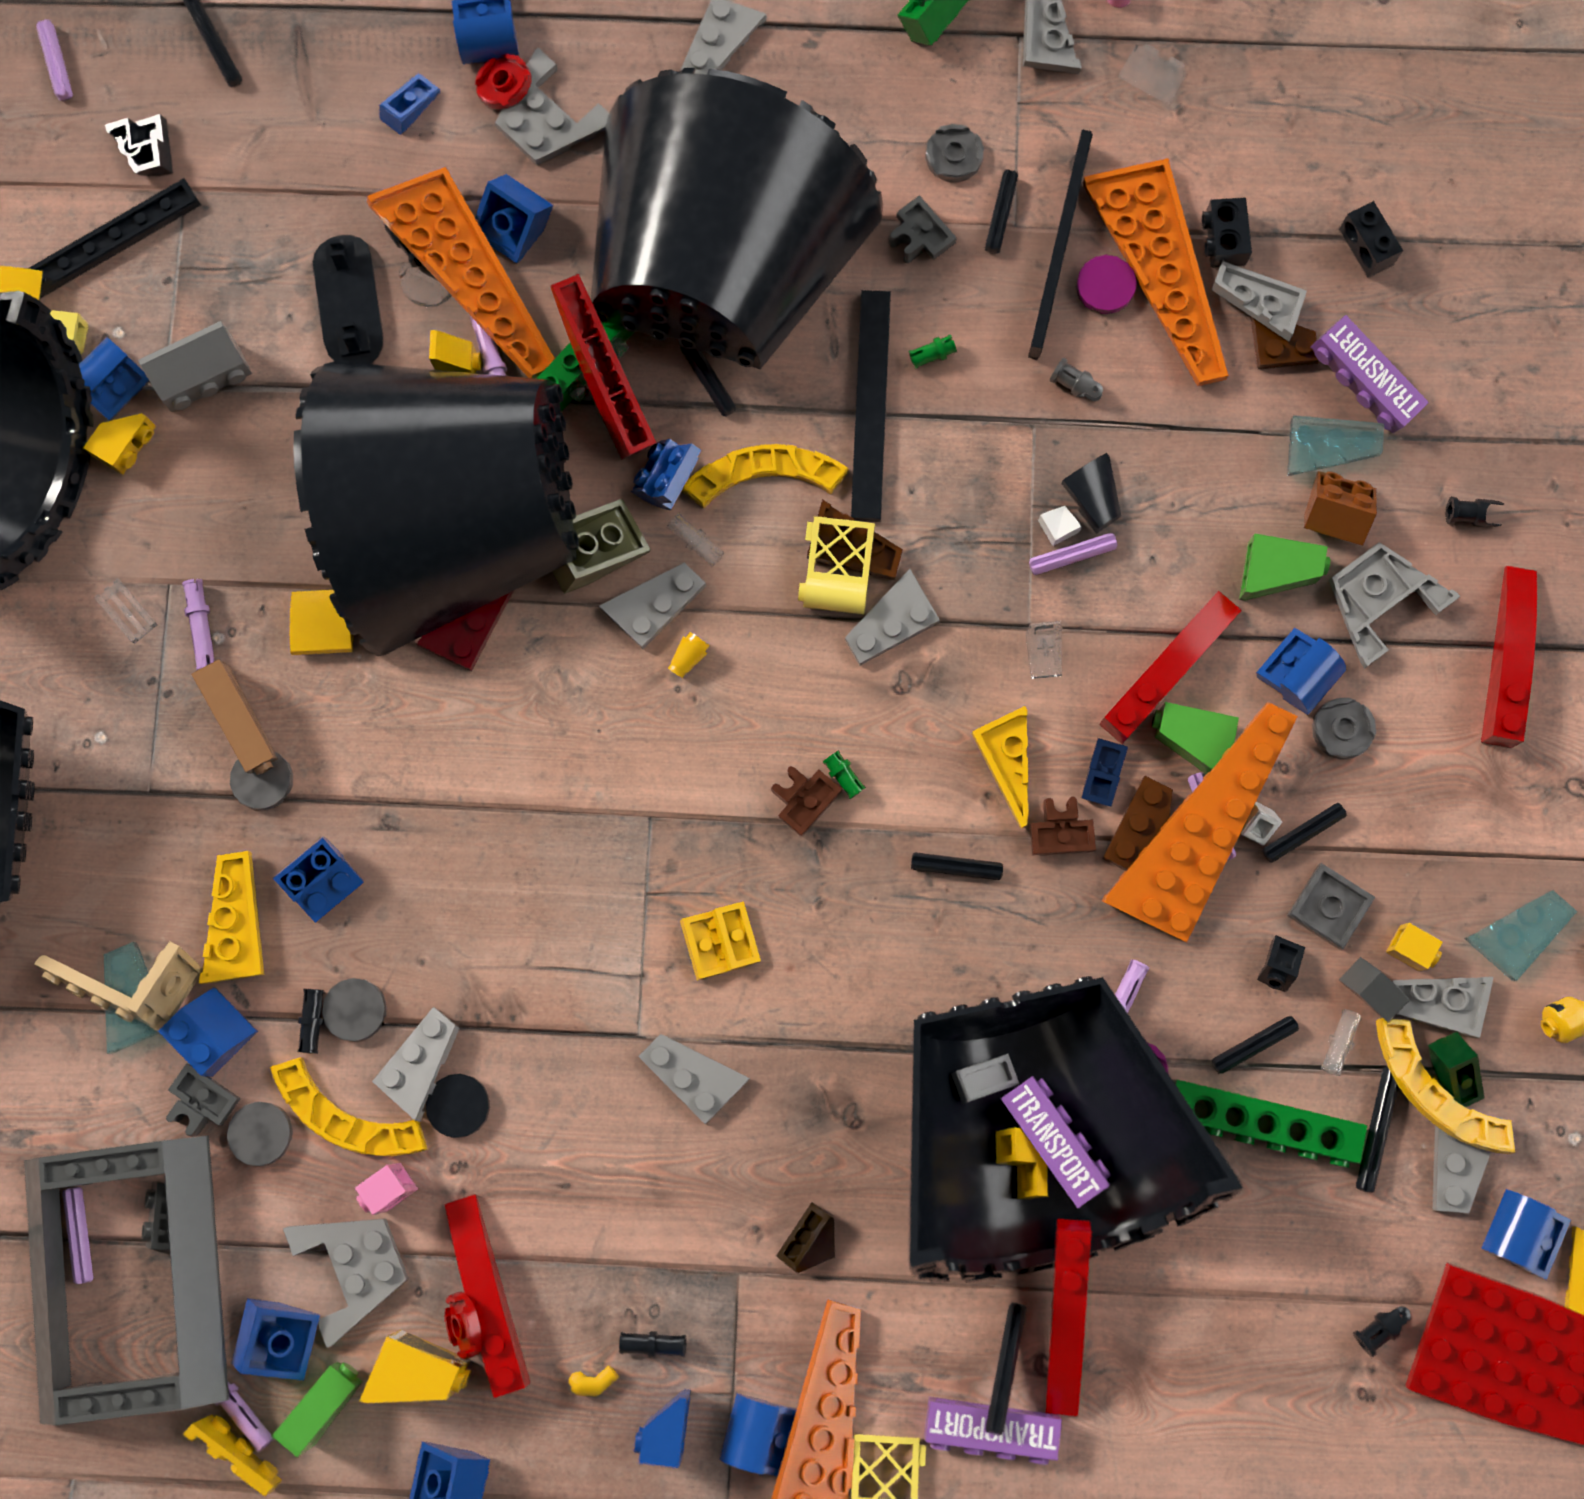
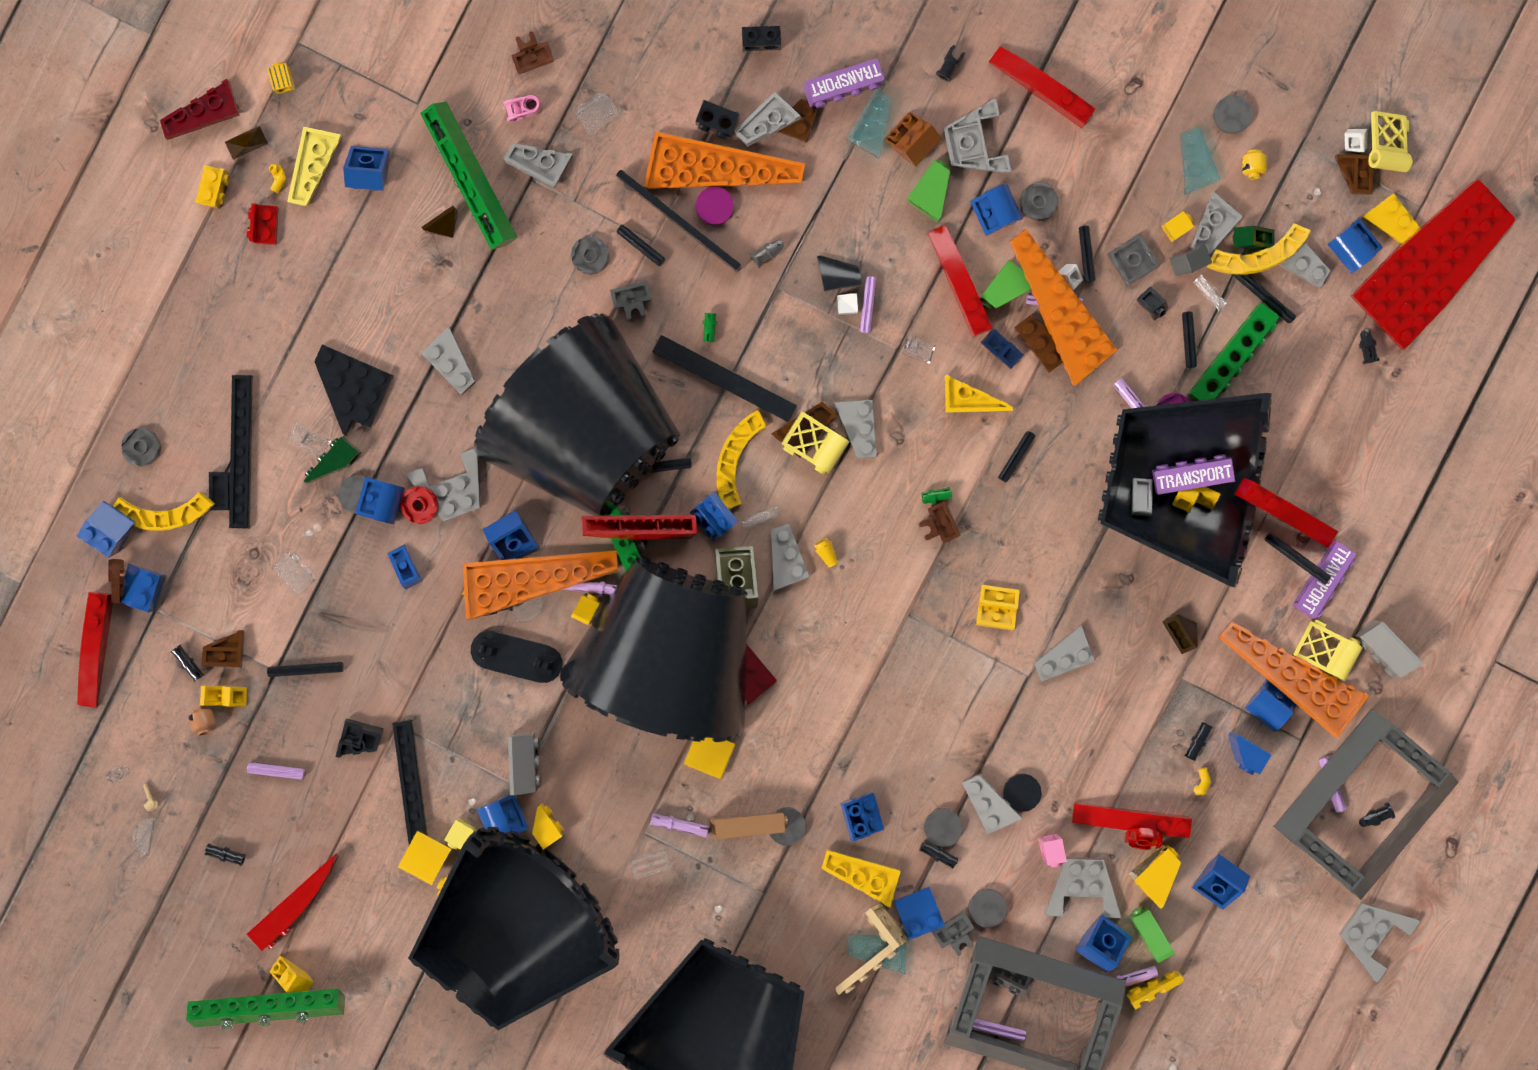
camera: 75 degrees left, 10 degrees up
yellow tile [270,1057,428,1156] -> none
copper plate [1030,796,1096,856] -> none

